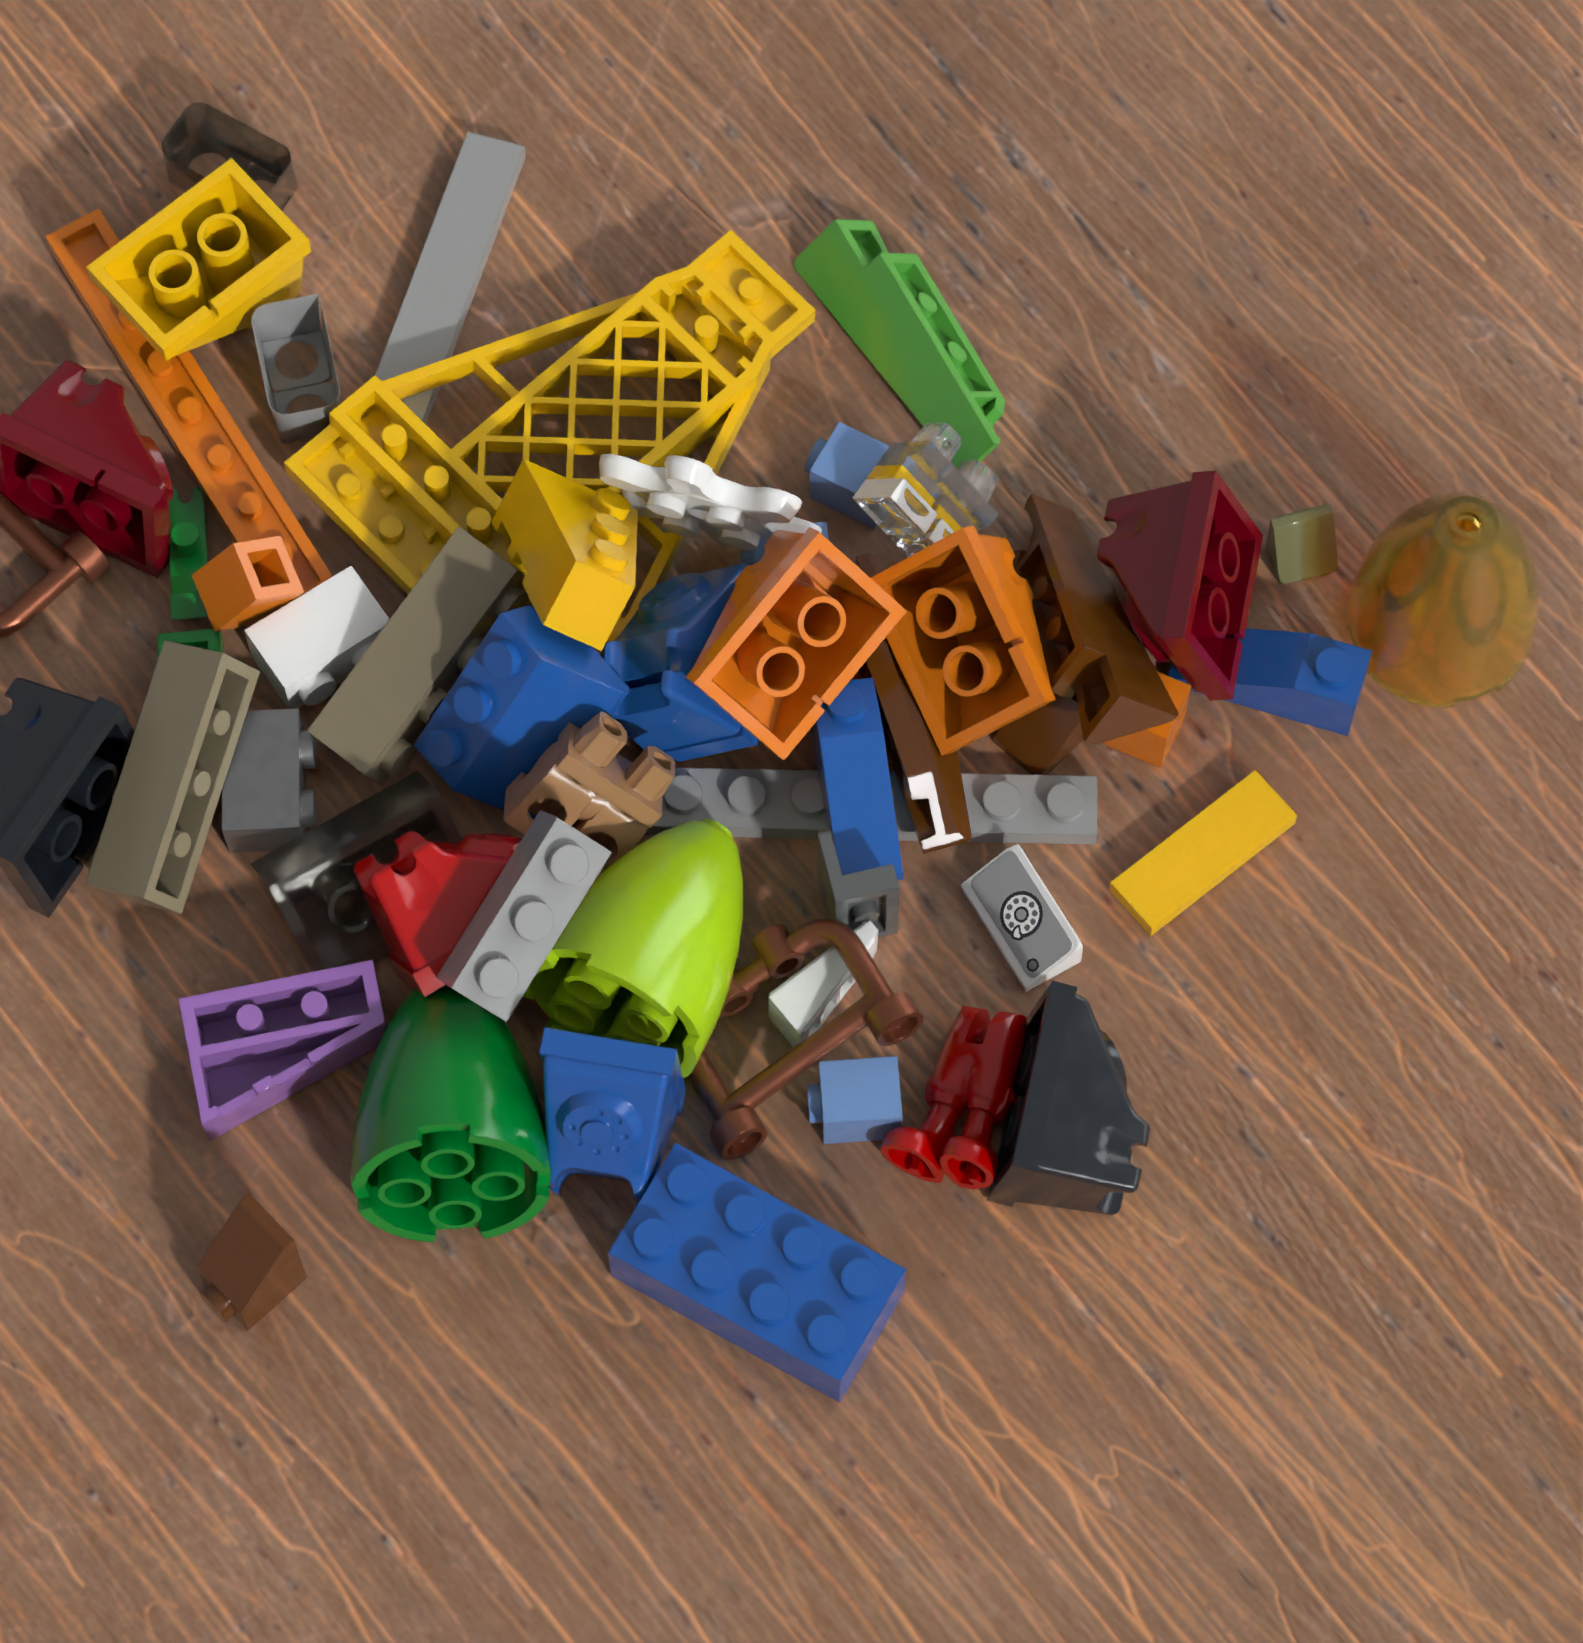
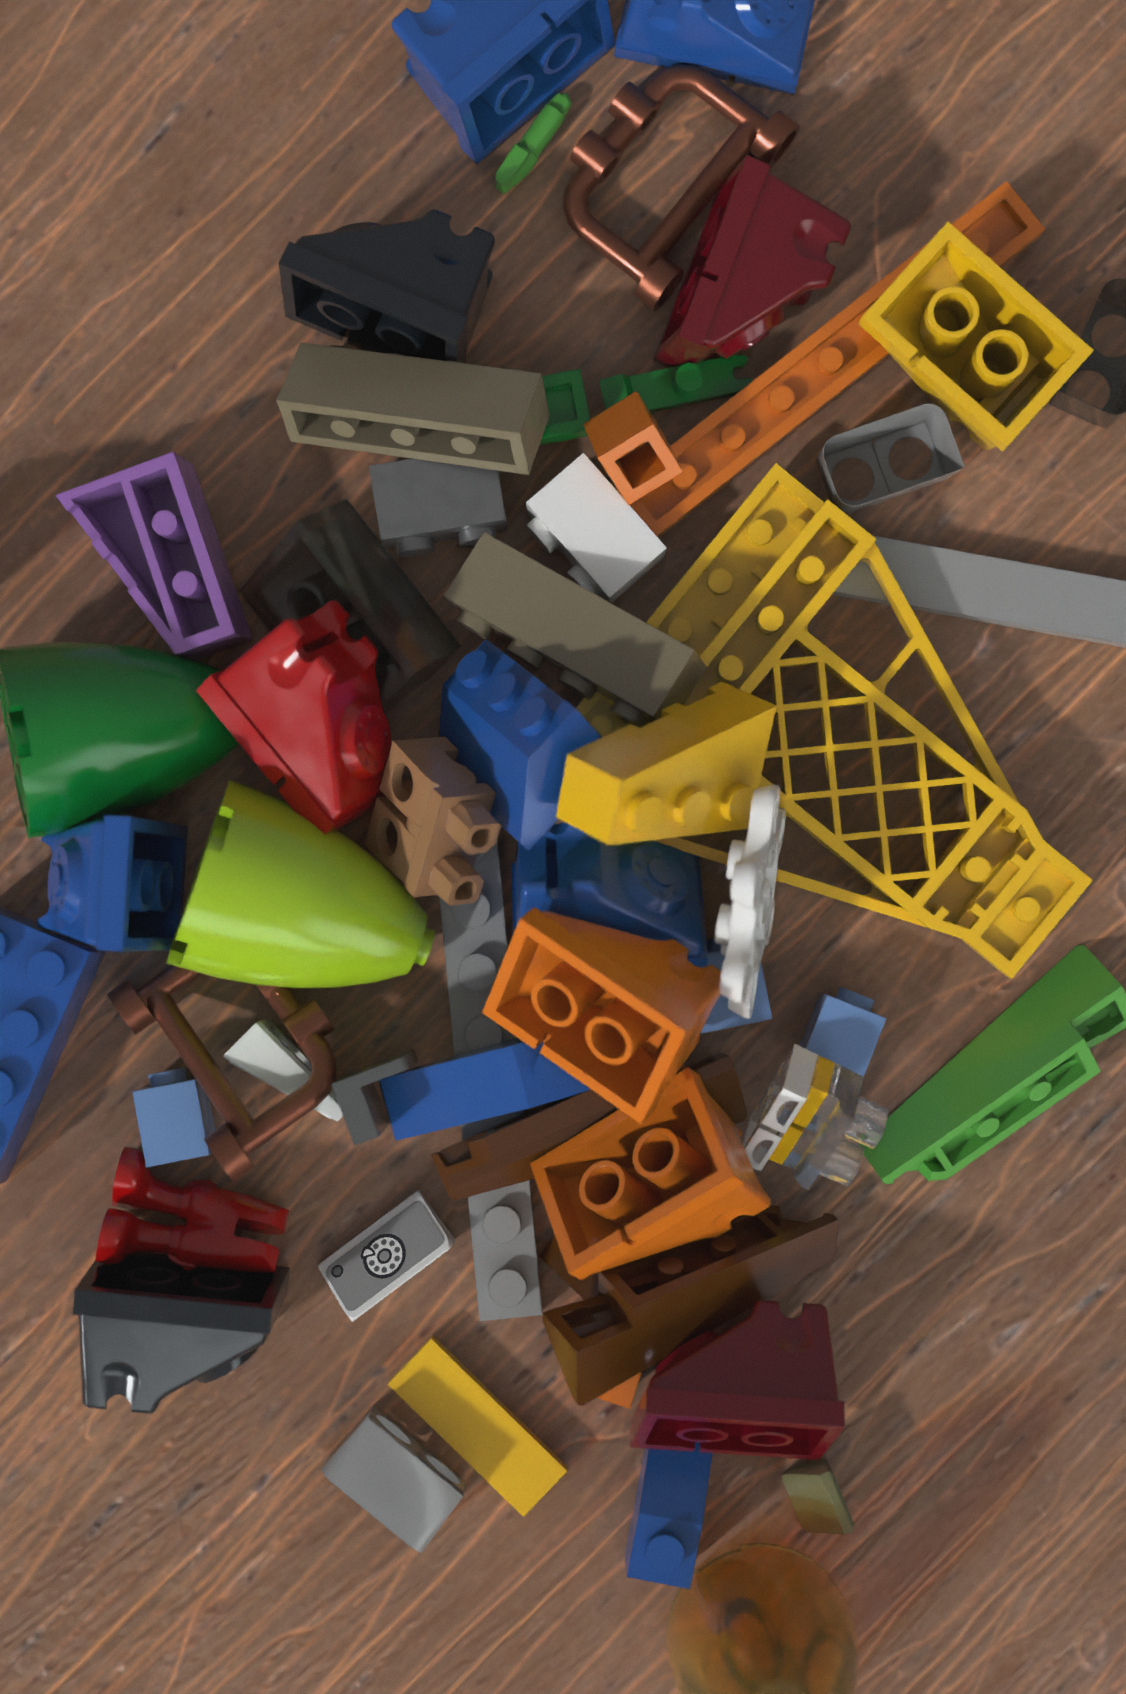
camera: 80 degrees right, 20 degrees up
light grey brick [436,810,612,1022] -> none
none -> light grey piece [321,1406,466,1553]

